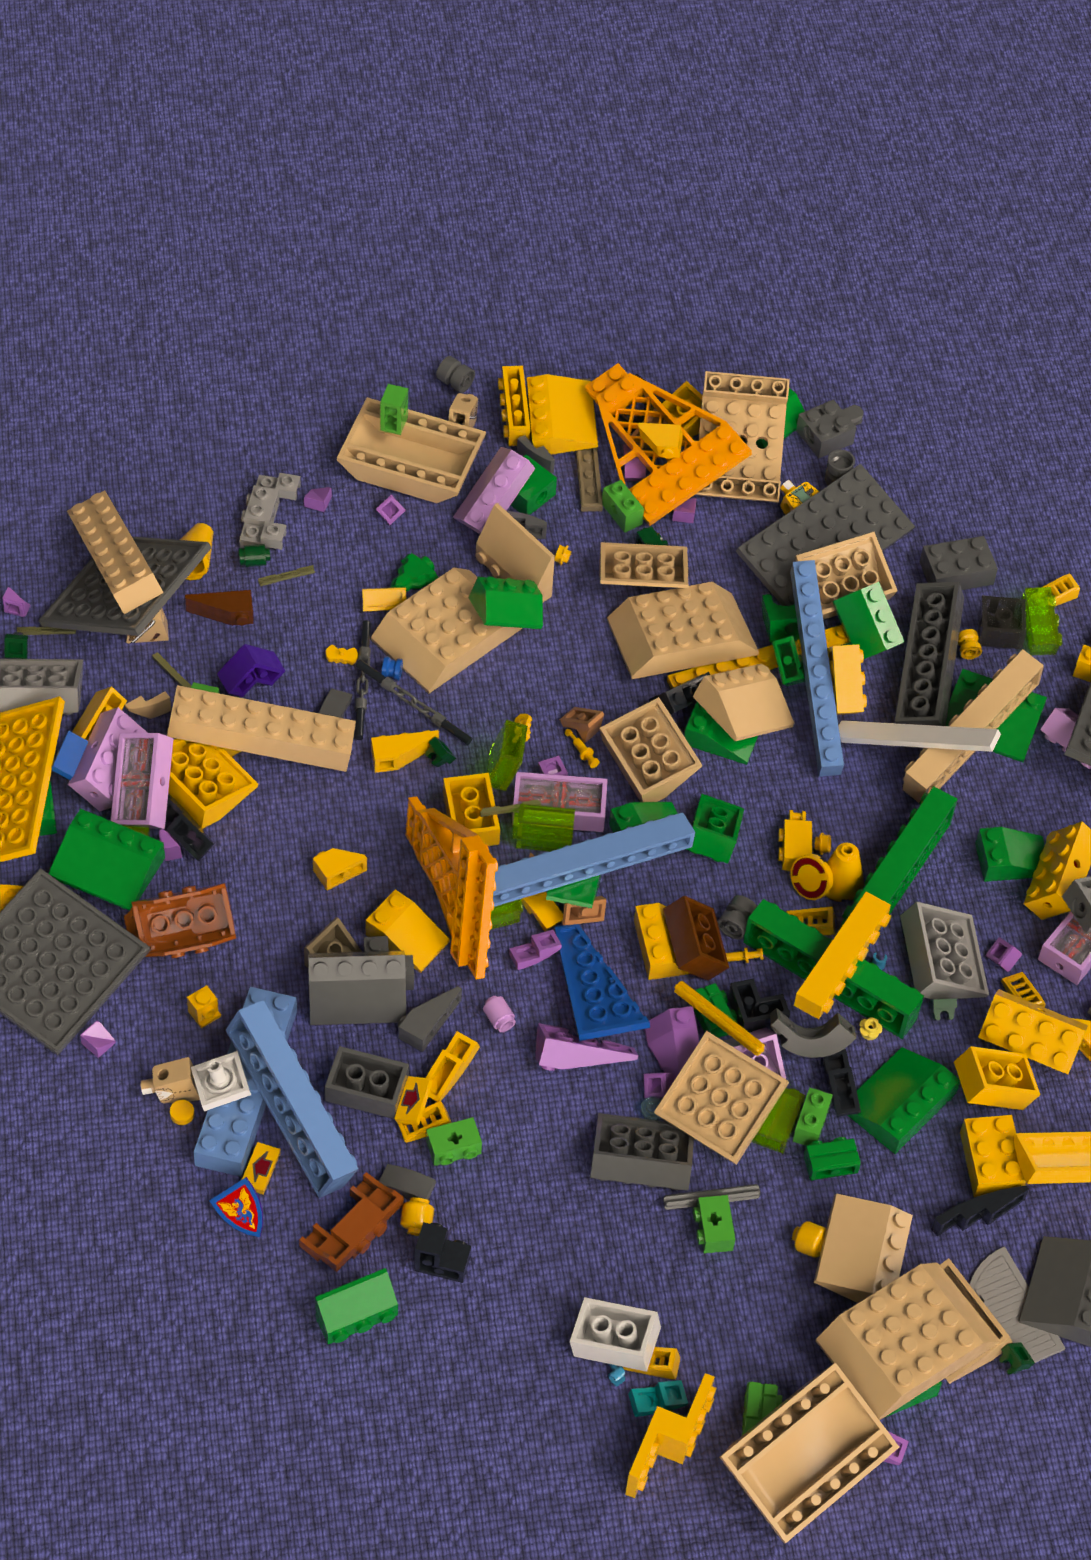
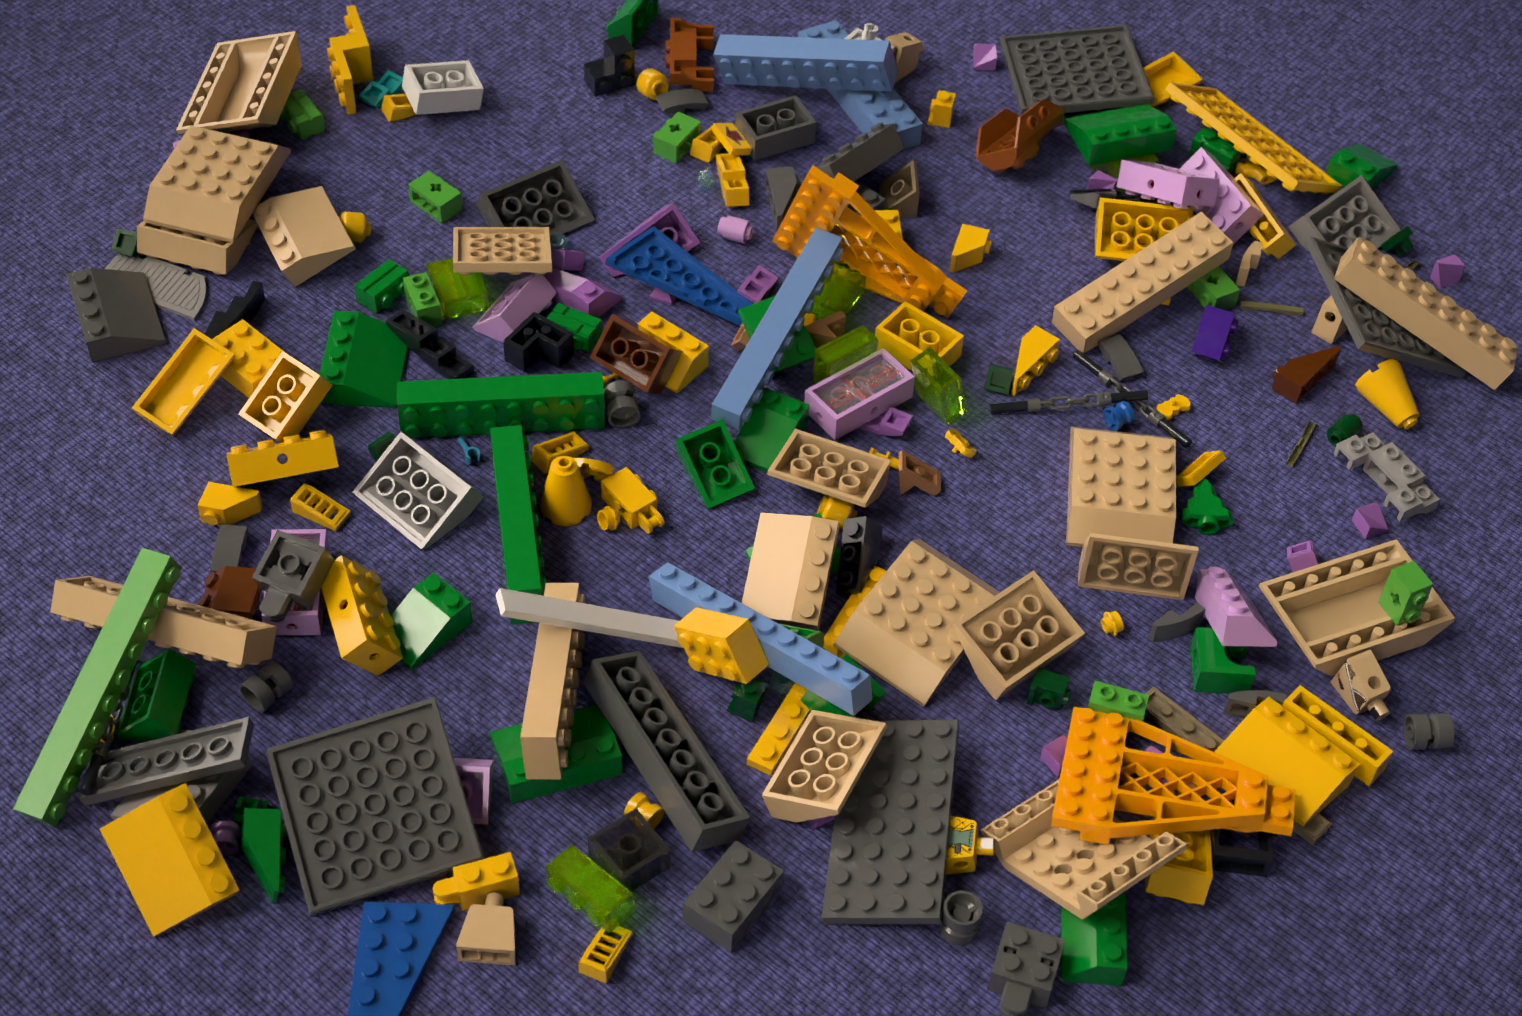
camera: 140 degrees right, 5 degrees down
blue tile [51,731,89,780] -> none
shield [209,1177,263,1237] -> none
green slope [468,577,543,629] -> none
olive piece [480,800,541,817] -> none
yellow slope [638,423,683,459] -> none
dark grey axle [663,1184,760,1210] -> none
yellow axle [674,981,765,1056] -> none
dark grey arch [770,1008,856,1058] -> none
yellow brick [794,892,891,1019] -> none
green slope [832,582,904,659] -> none
medium lavender slope [985,937,1022,972] -> none
none -> clear light blue plate [696,168,716,191]

